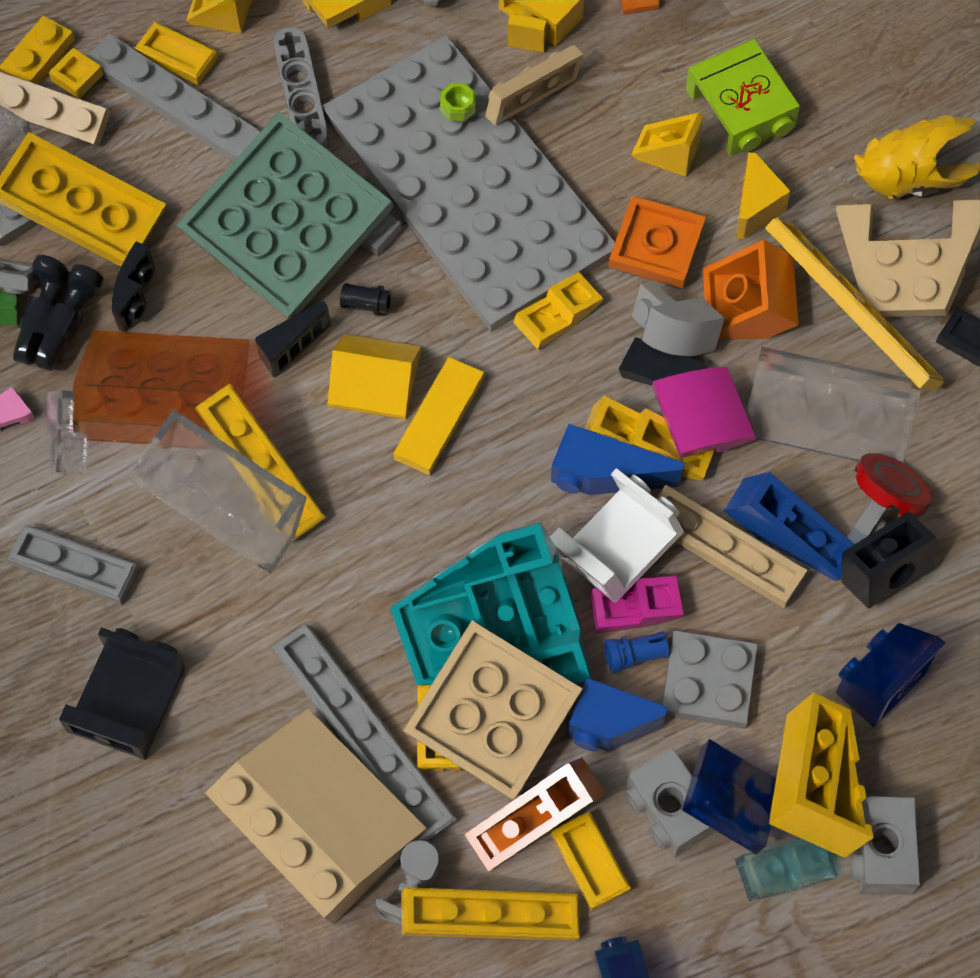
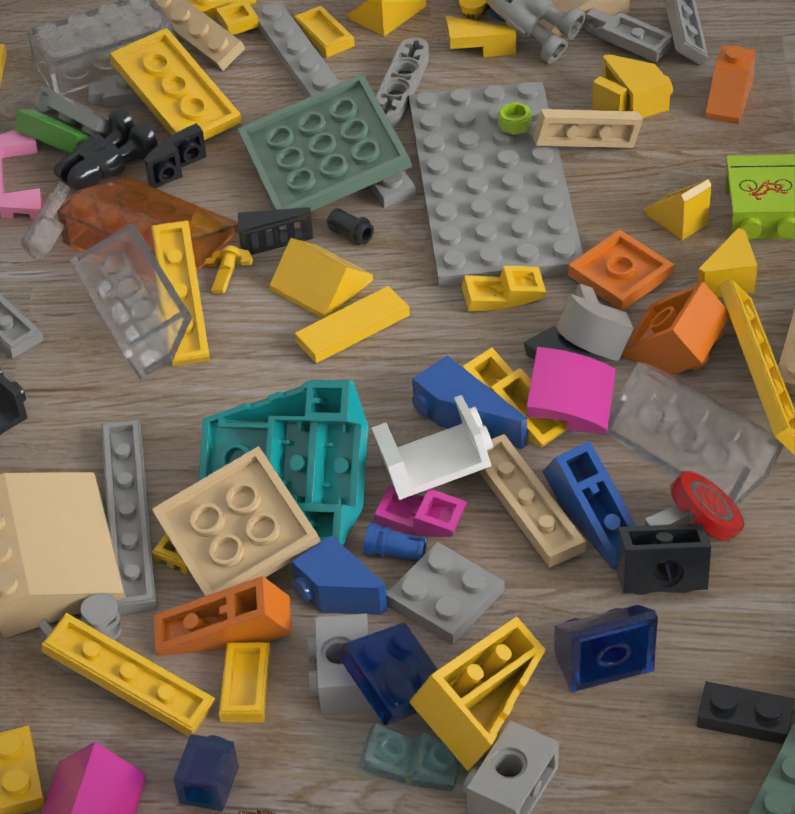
camera: 30 degrees right, 20 degrees down
none -> yellow piece [204,245,253,294]

